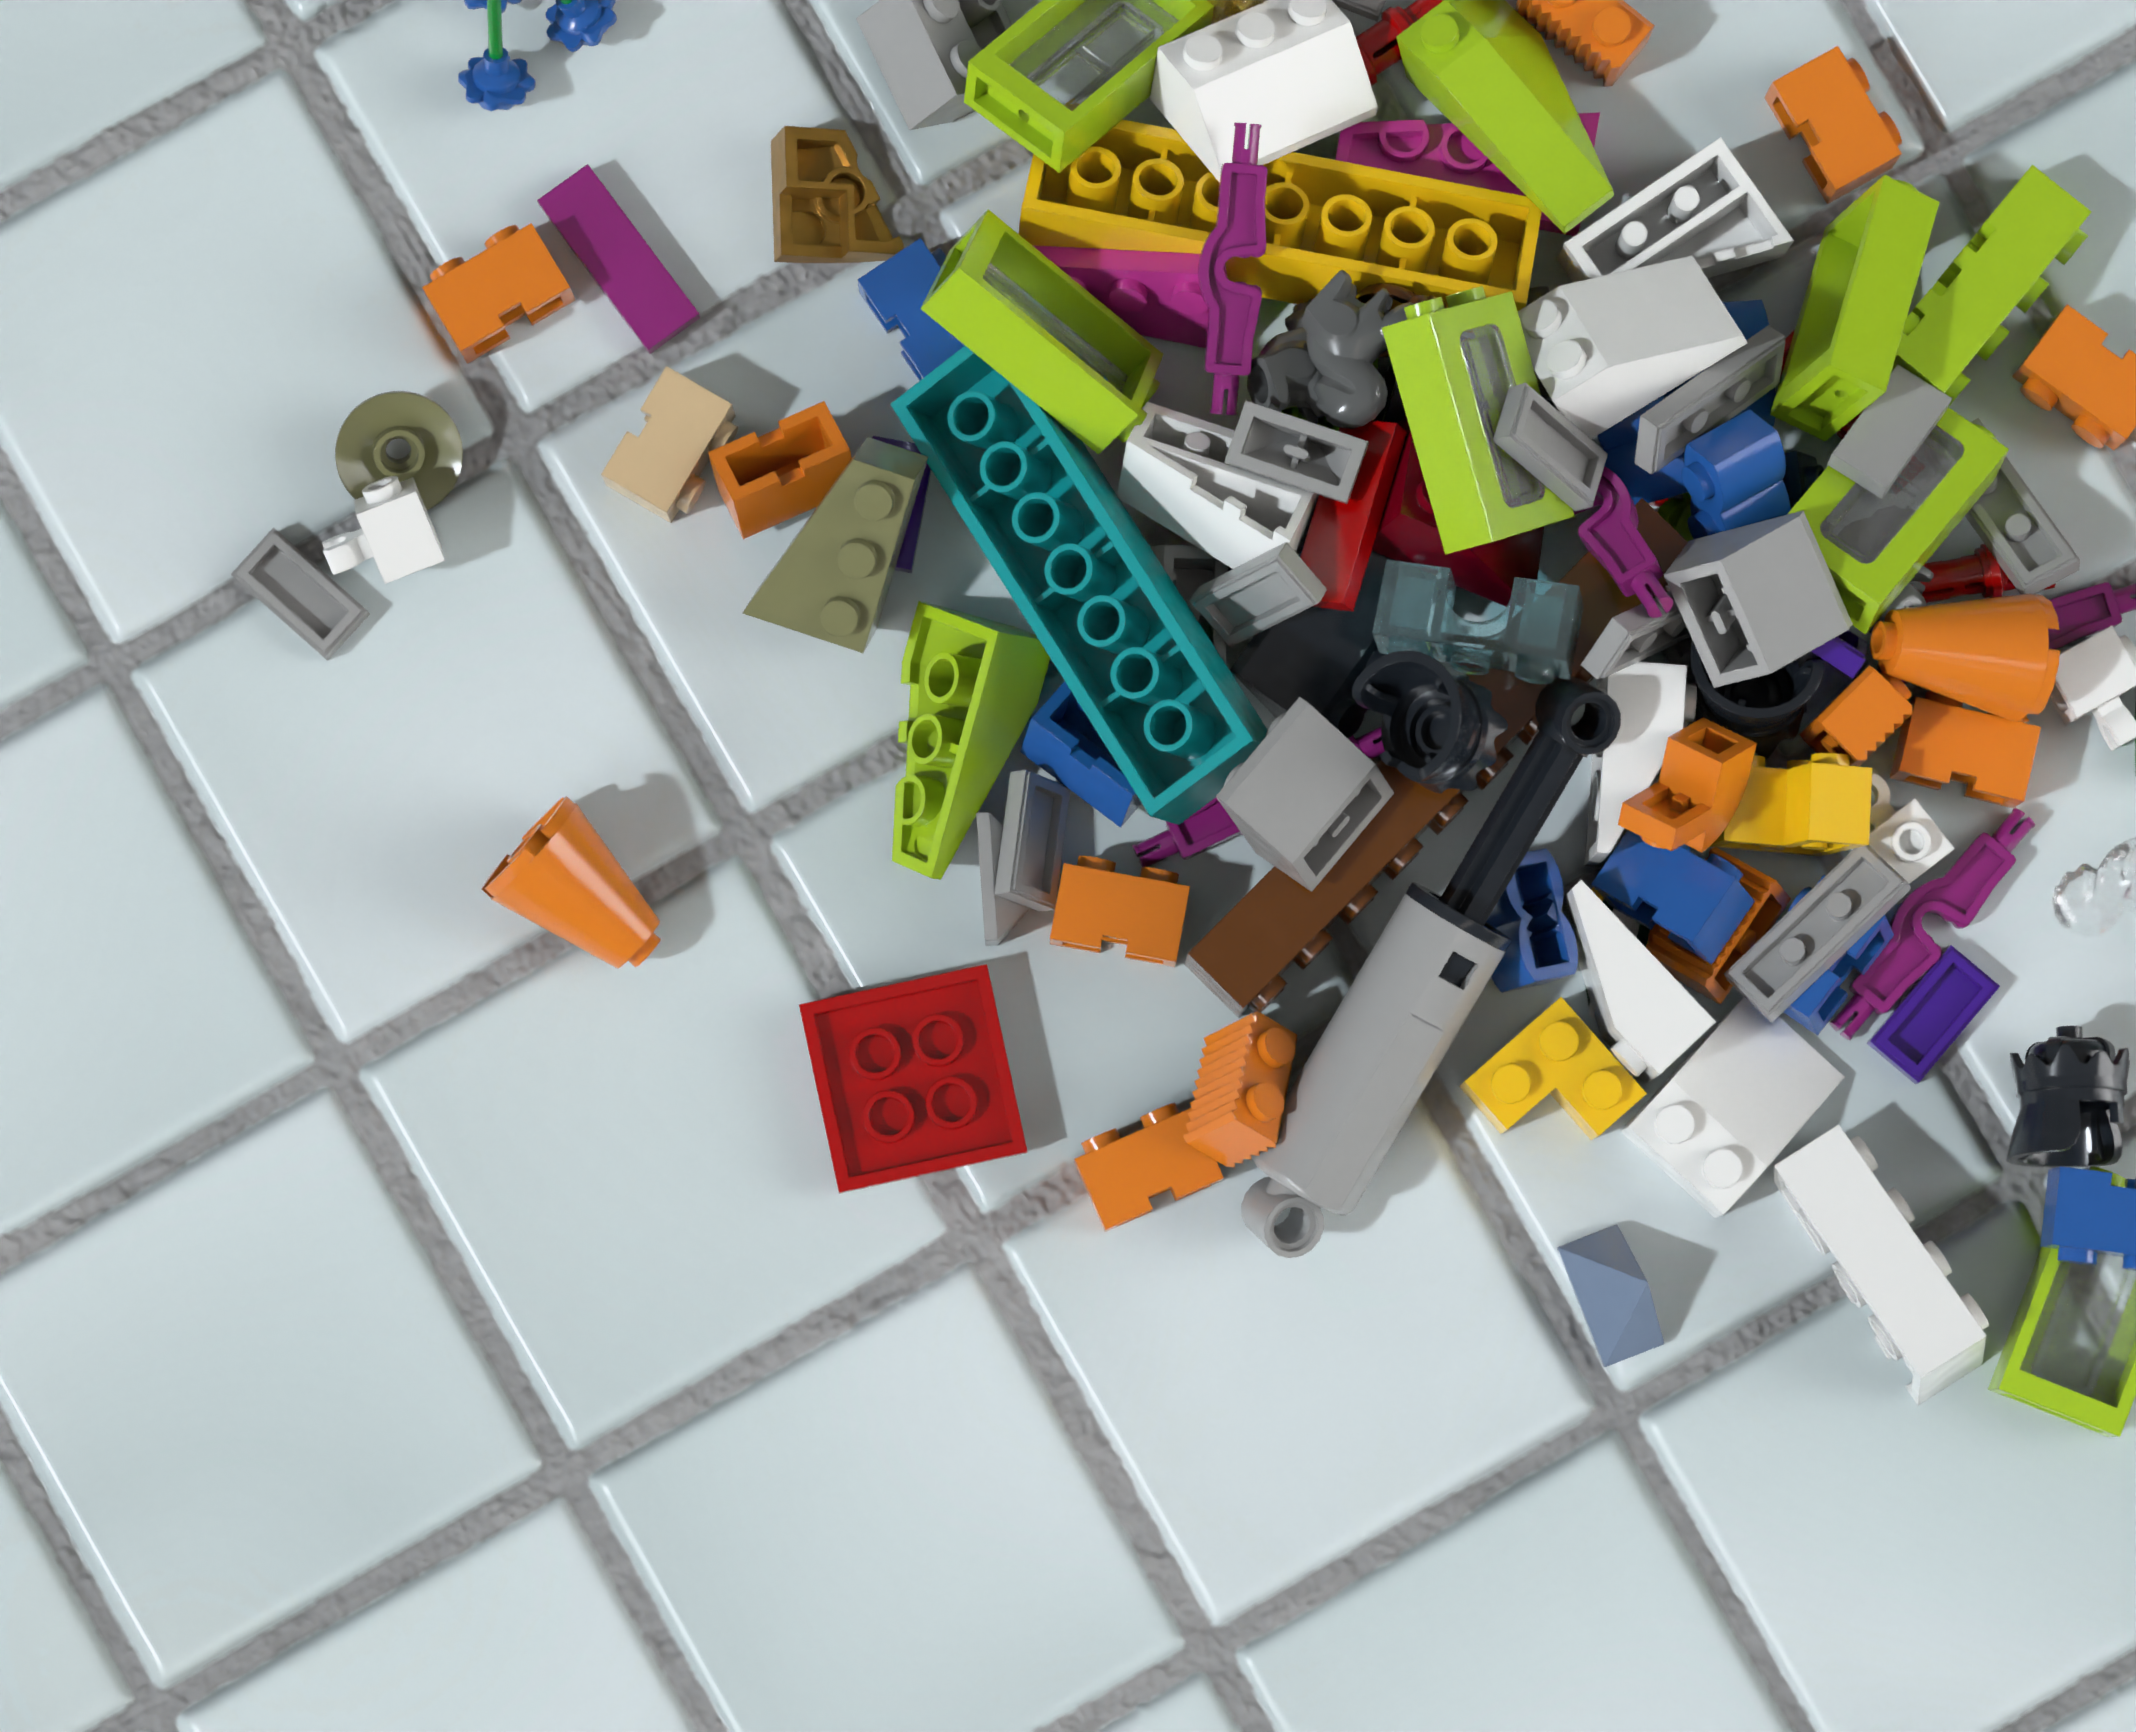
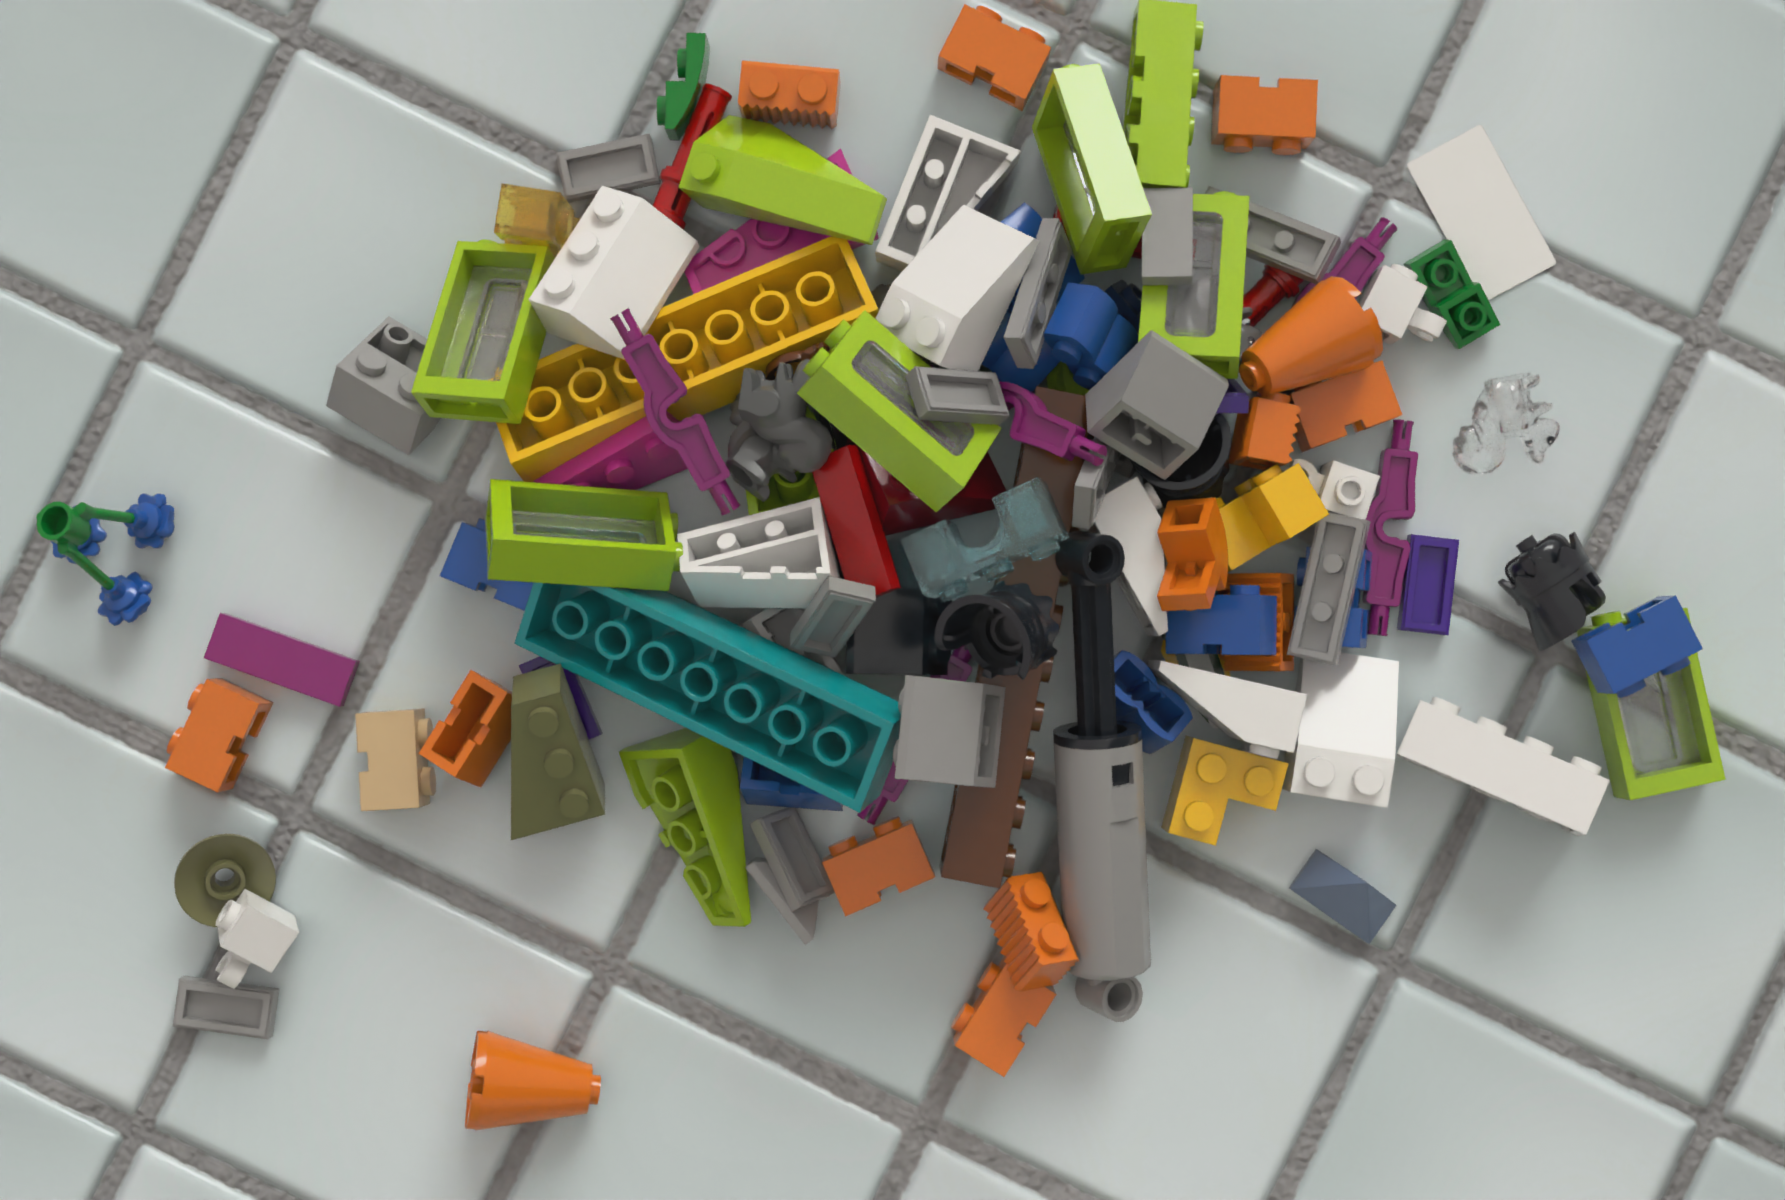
camera: 25 degrees left, 5 degrees up
pearl gold slope [771,126,904,263] -> none
red plate [799,964,1028,1194] -> none
light grey slope [1224,401,1369,504] -> none

